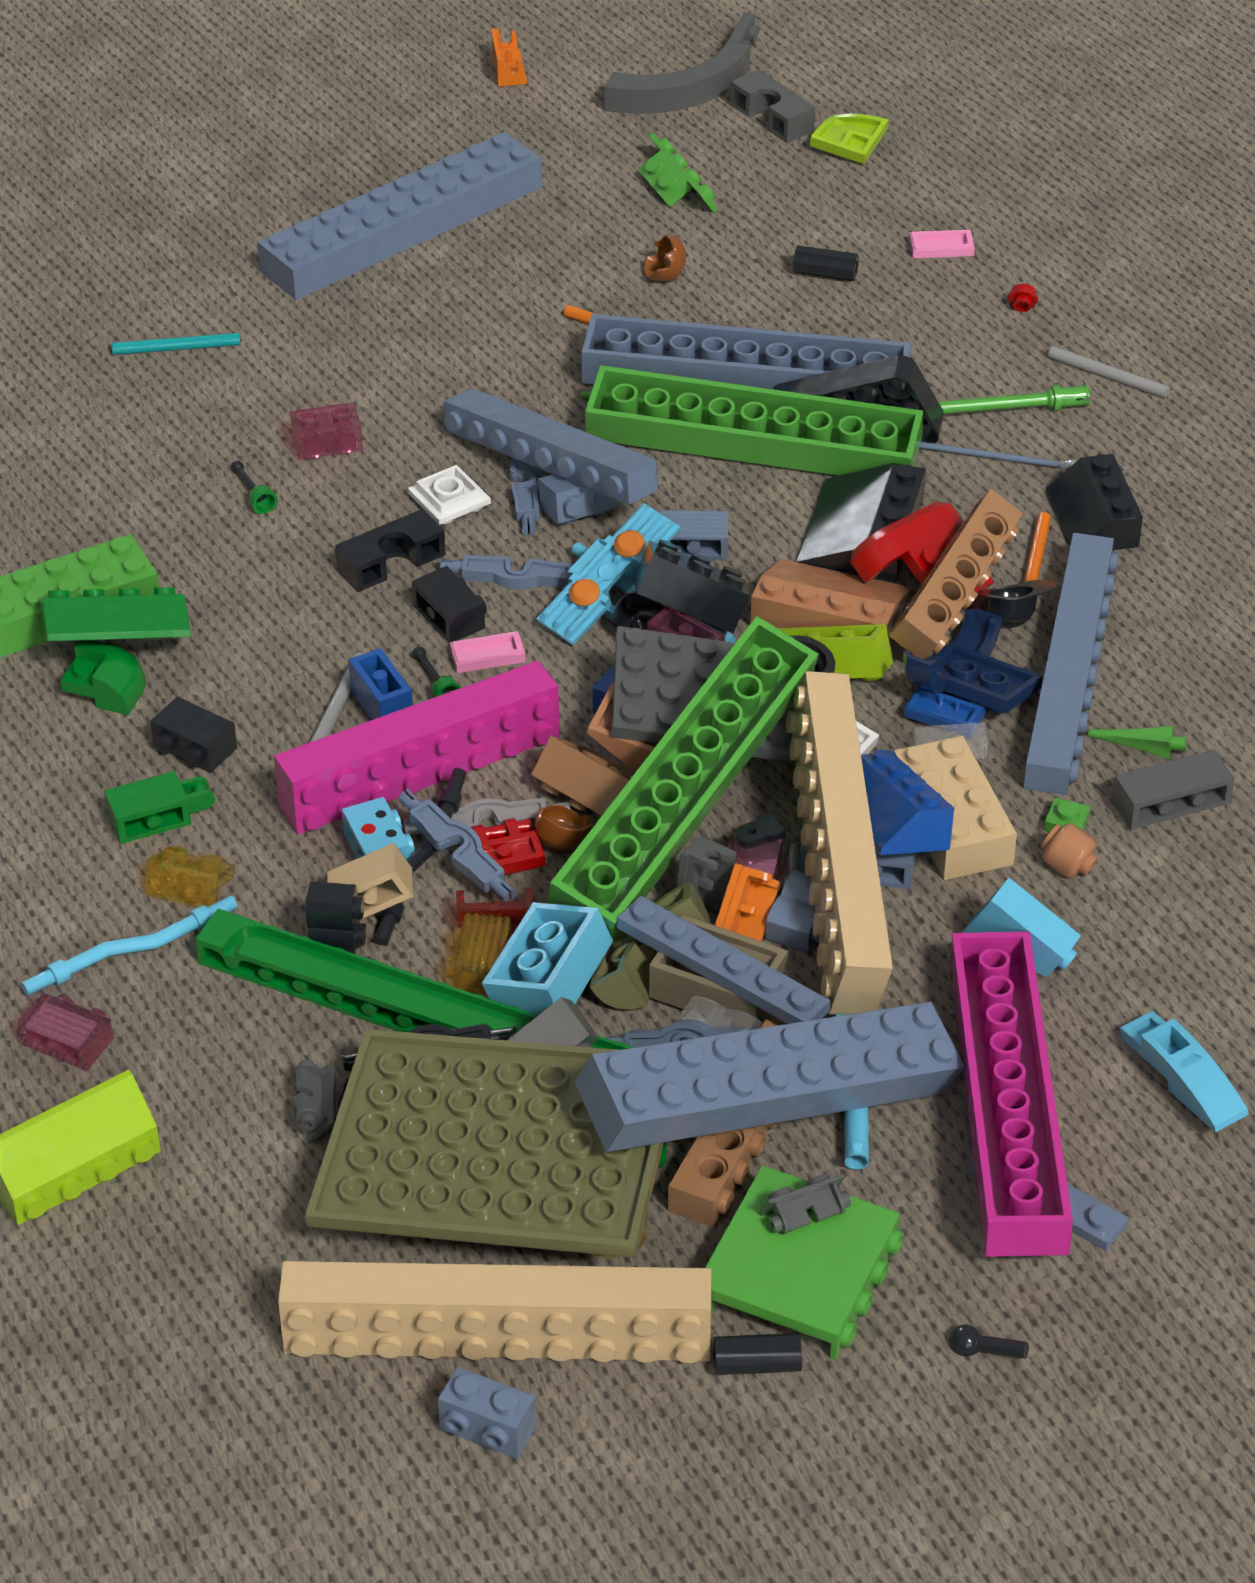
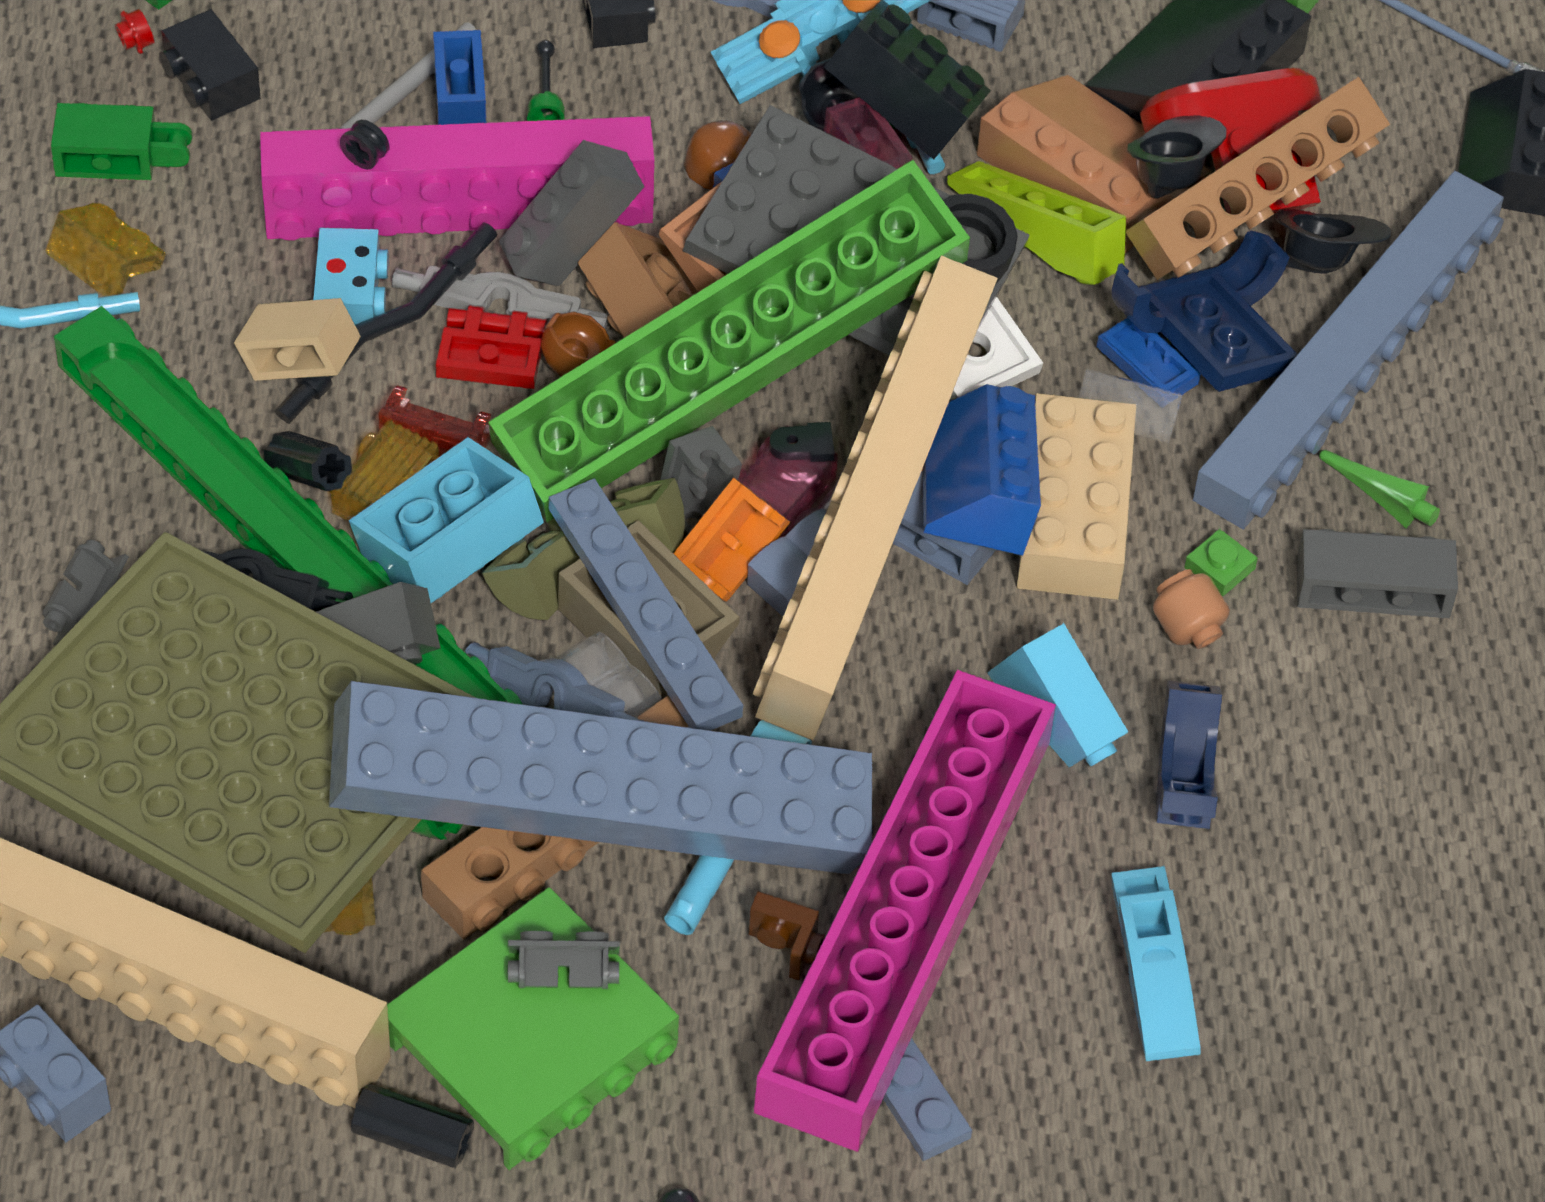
camera: 20 degrees right, 10 degrees up
black brick [305,881,366,954] -> none
sand blue piece [398,789,517,903] -> none
bright pink tile [450,631,526,673] -> none
orange bar [1023,512,1051,582] -> none
none -> red plate [115,9,155,54]
none -> black axle [263,431,352,491]
none -> black bush [340,119,390,170]
none -> dark grey brick [499,140,644,286]
none -> dark orange hair [684,120,752,190]
none -> reddish brown bracket [749,891,825,981]
none -> black piece [1127,115,1227,199]
none -> dark blue arch [1156,681,1222,829]

